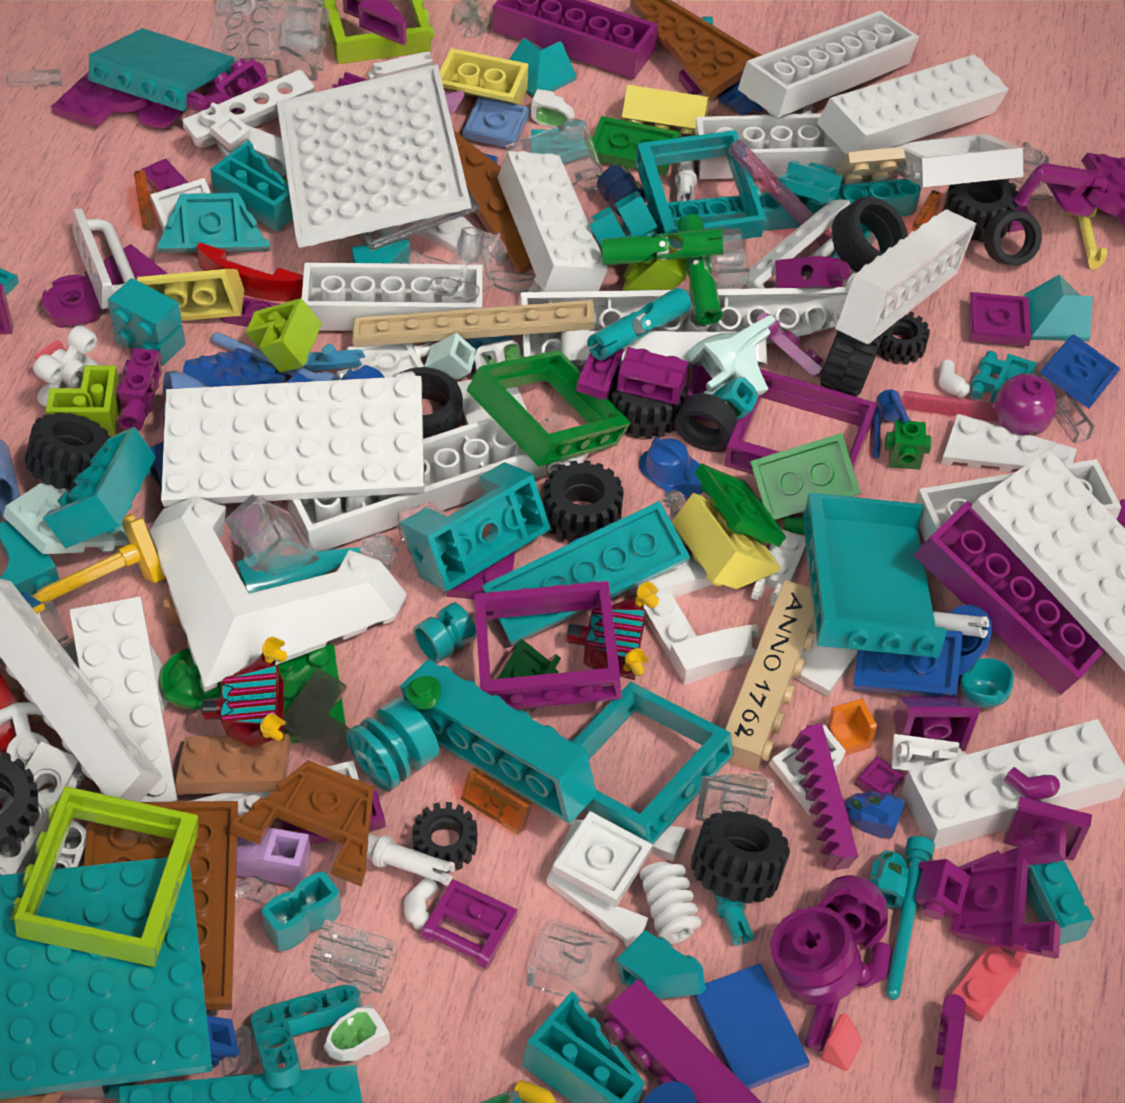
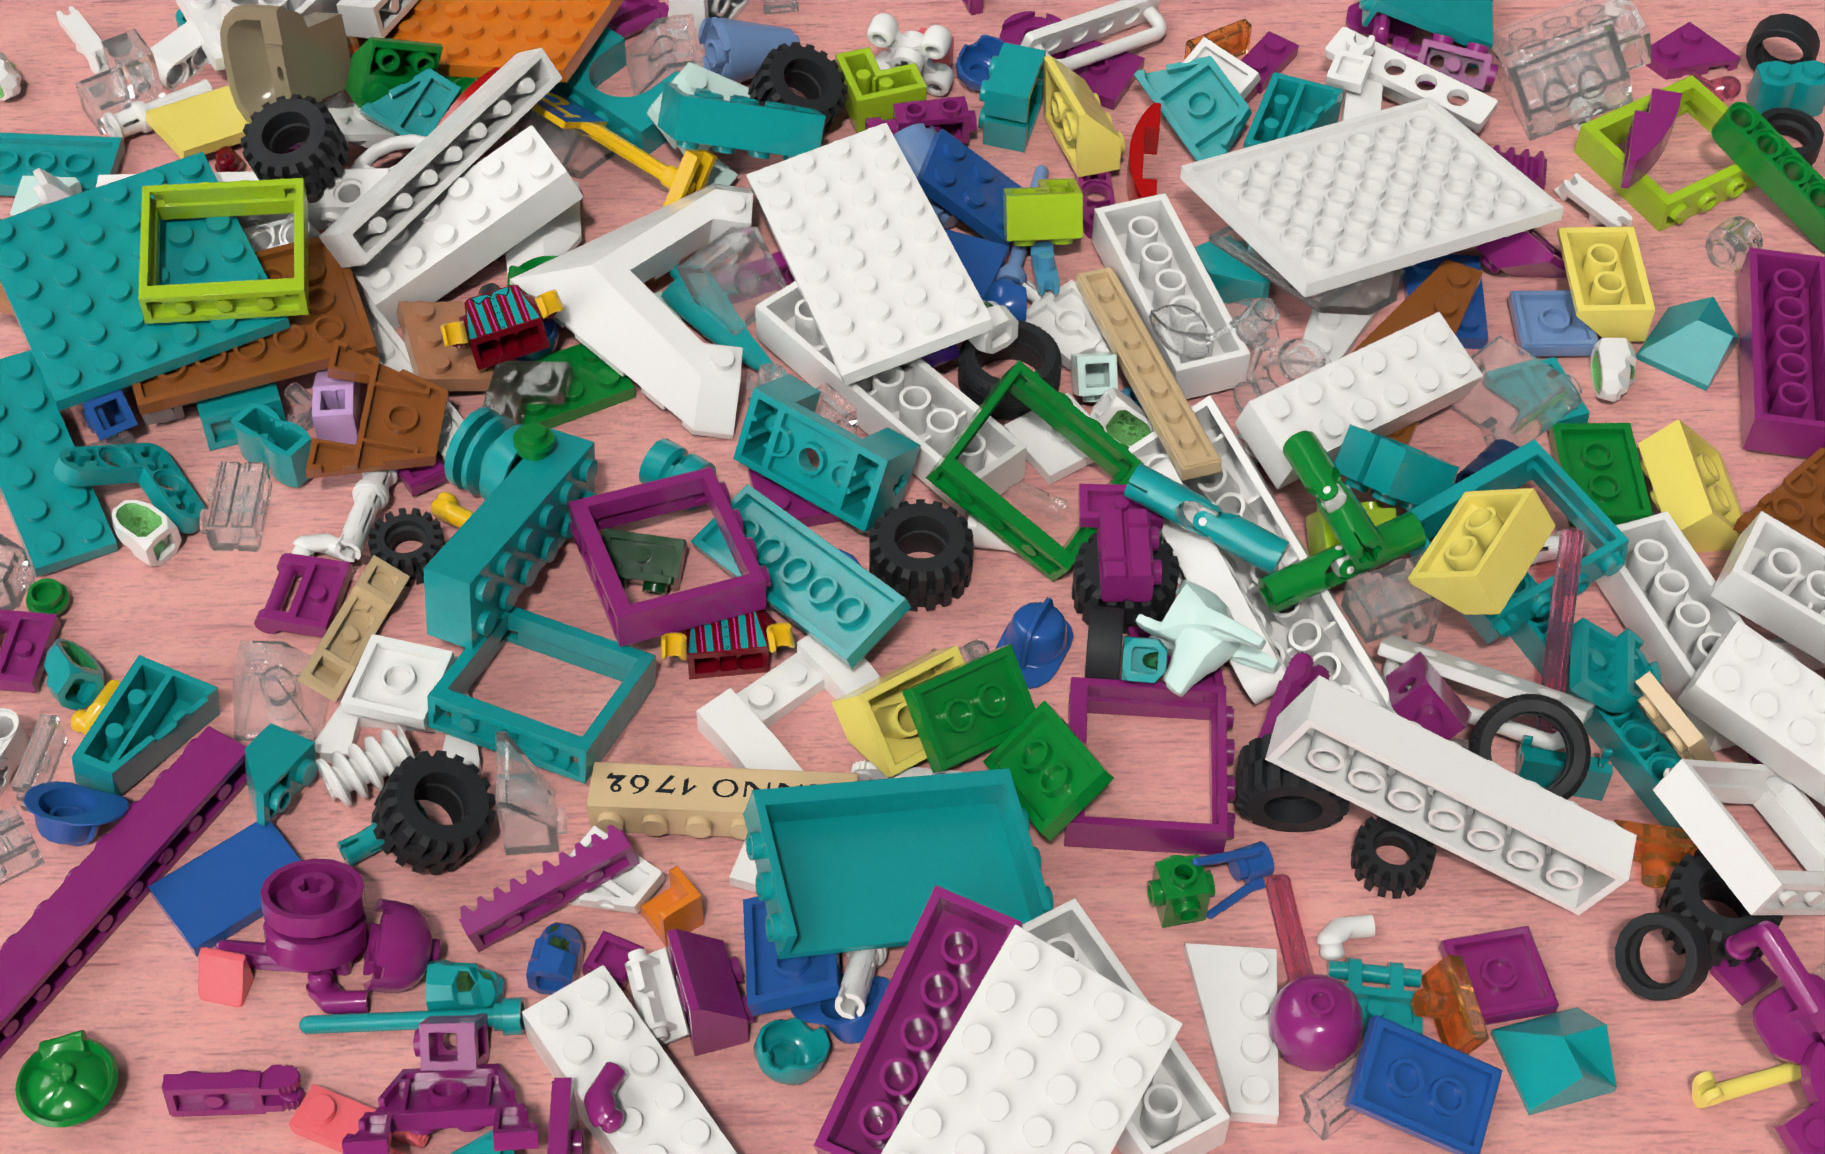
camera: 75 degrees right, 0 degrees up
none -> teal hinge [196,382,286,451]
none -> tan slope [297,555,410,702]
none -> yellow arm [431,492,474,528]
none -> blue hair [955,35,1004,91]
none -> light yellow slope [1408,488,1556,615]
none -> clear orange tile [1411,954,1490,1055]

